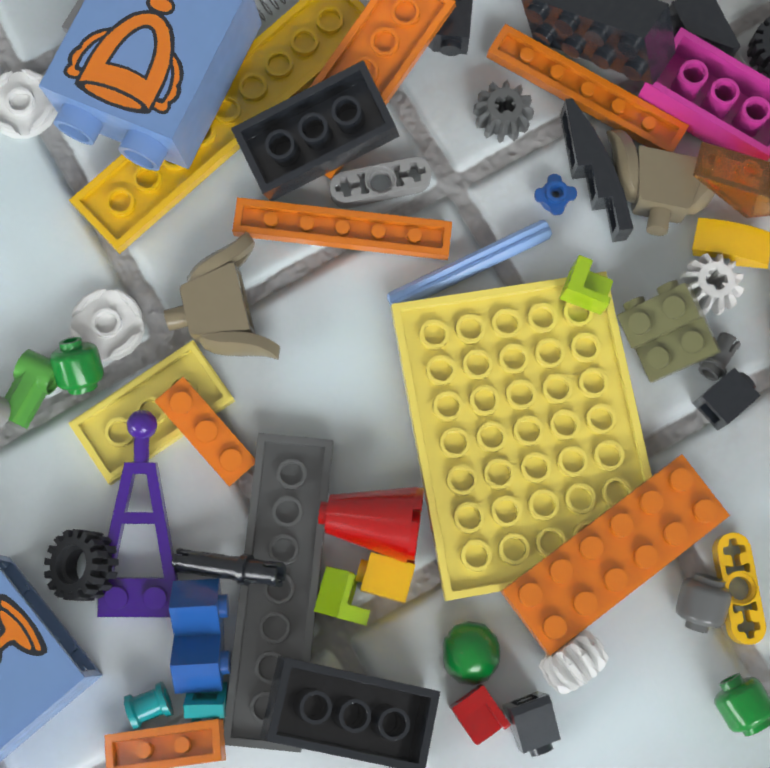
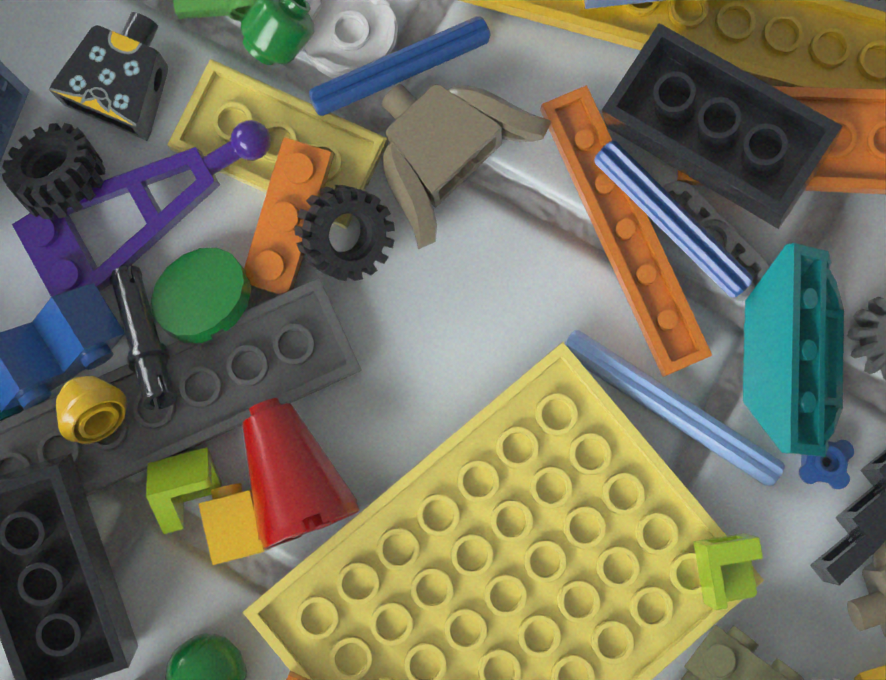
camera: 60 degrees right, 5 degrees up
none -> black torso [49,12,168,141]
none -> yellow cone [56,376,127,444]
none -> green tile [151,248,251,343]
none -> black tyre [295,185,395,281]
none -> blue axle [309,16,491,116]
none -> axle [594,140,753,298]
none -> teal wedge [743,243,844,456]

